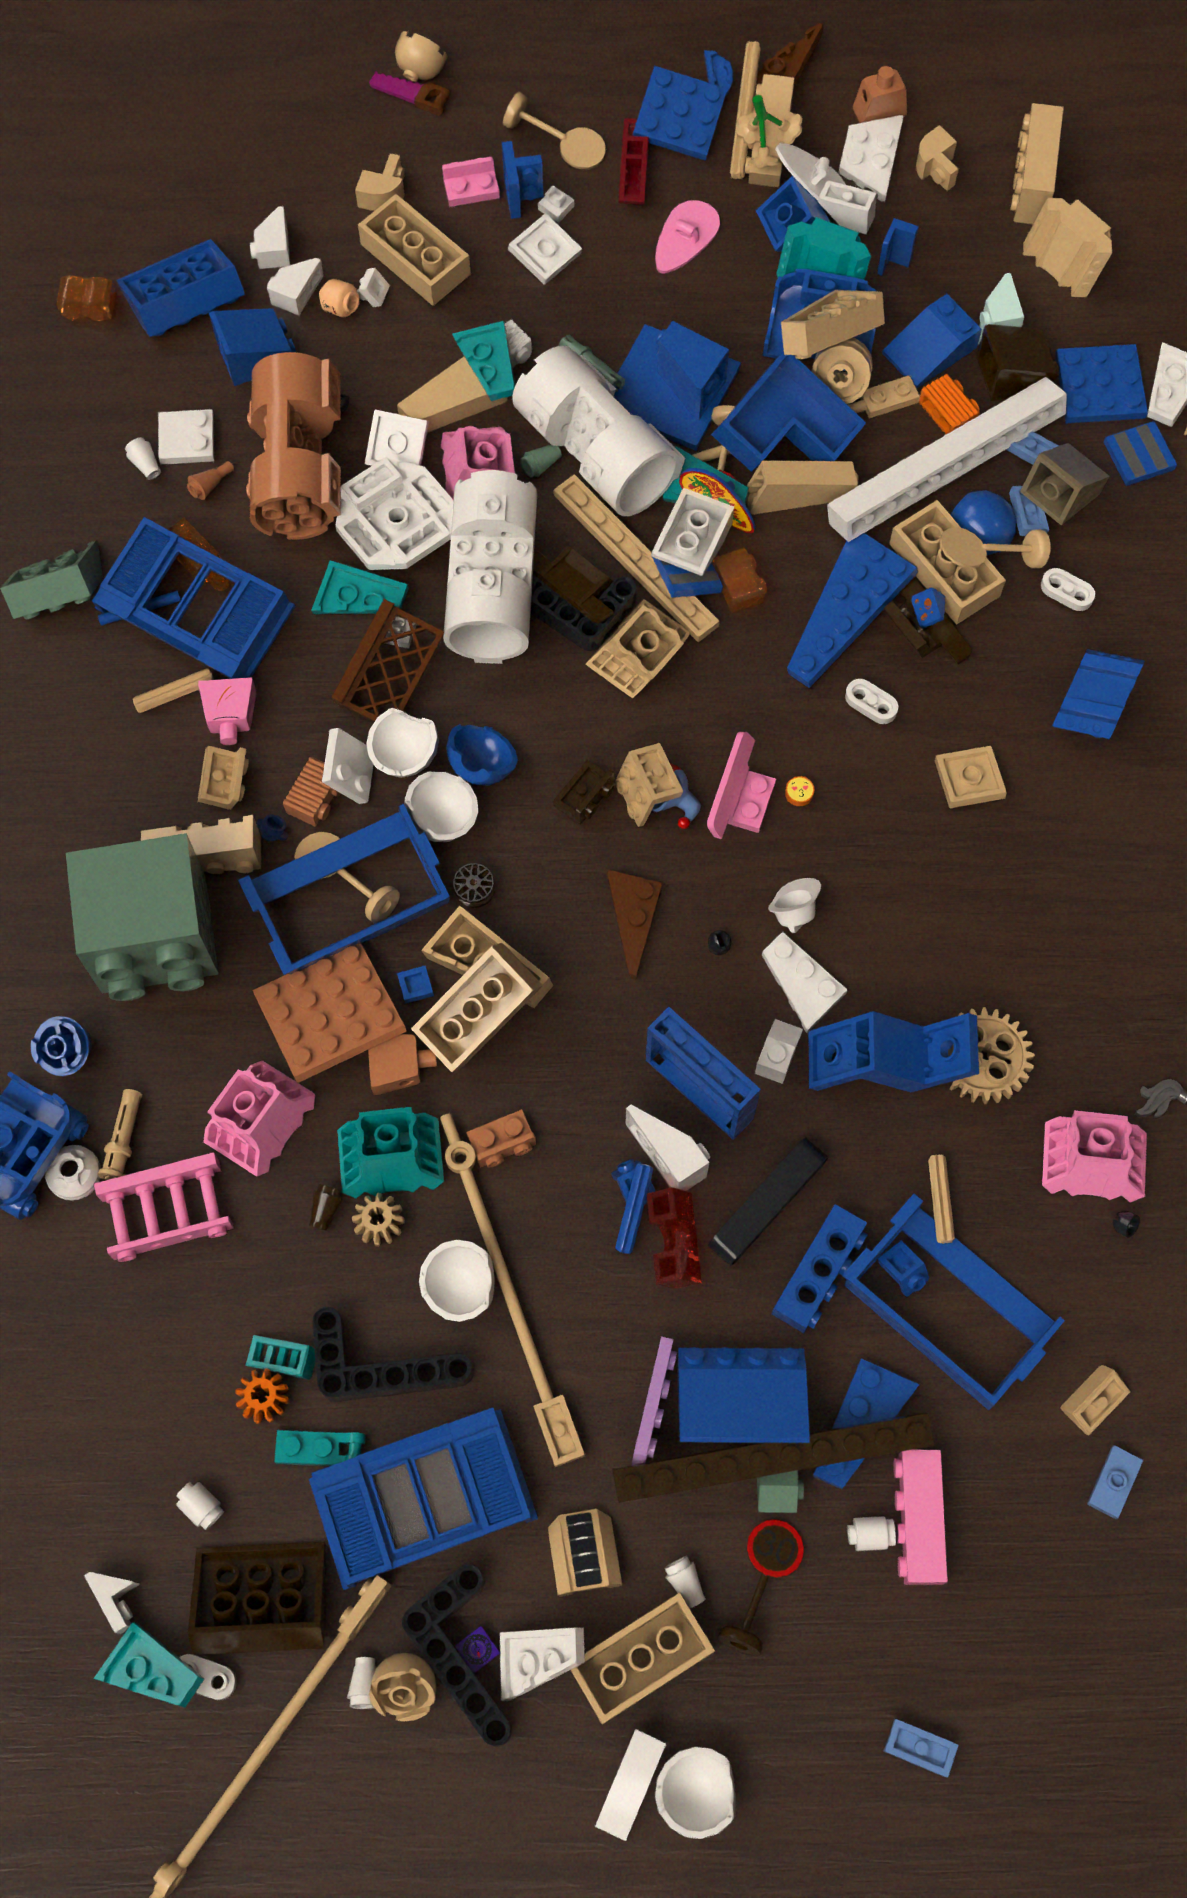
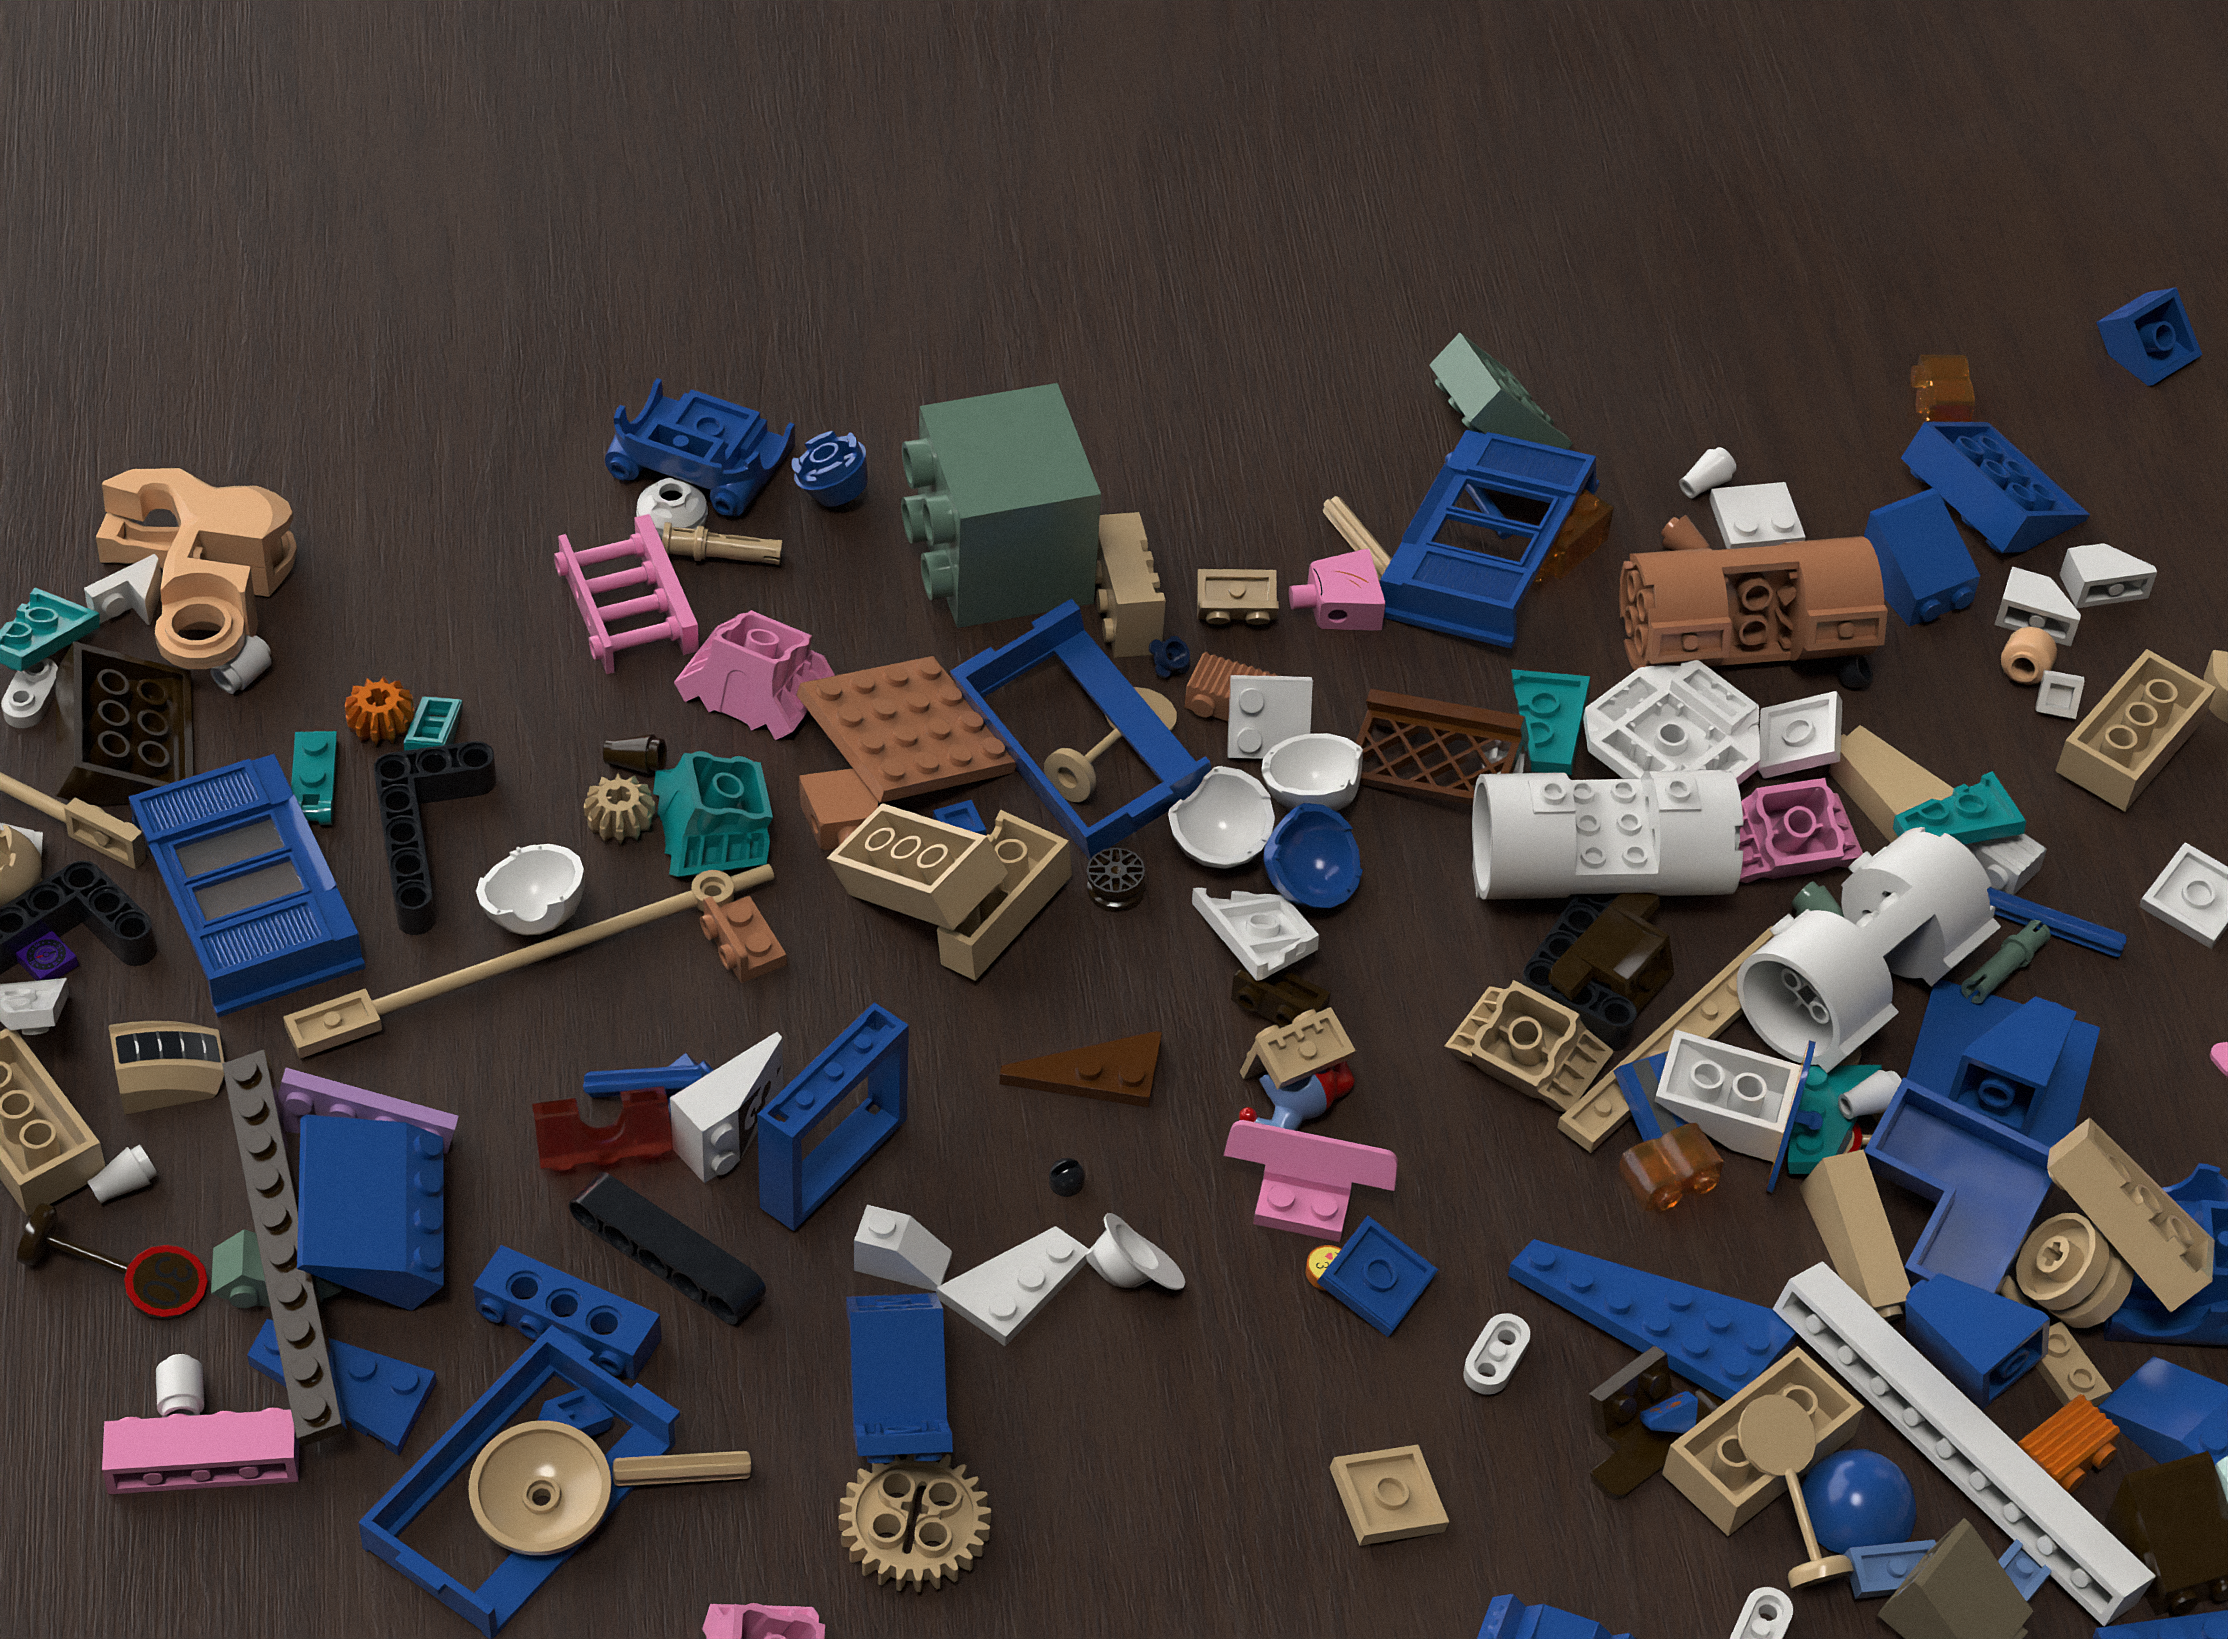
camera: 80 degrees right, 20 degrees down
none -> light nougat animal [96,468,297,669]
none -> tan dish [468,1421,612,1555]
none -> white wing [1192,888,1319,981]
none -> blue tile [1317,1215,1439,1337]
none -> white cone [1838,1070,1902,1119]
none -> blue slope [1905,1273,2050,1410]
none -> blue axle [1987,887,2127,957]
none -> blue slope [2096,287,2203,386]

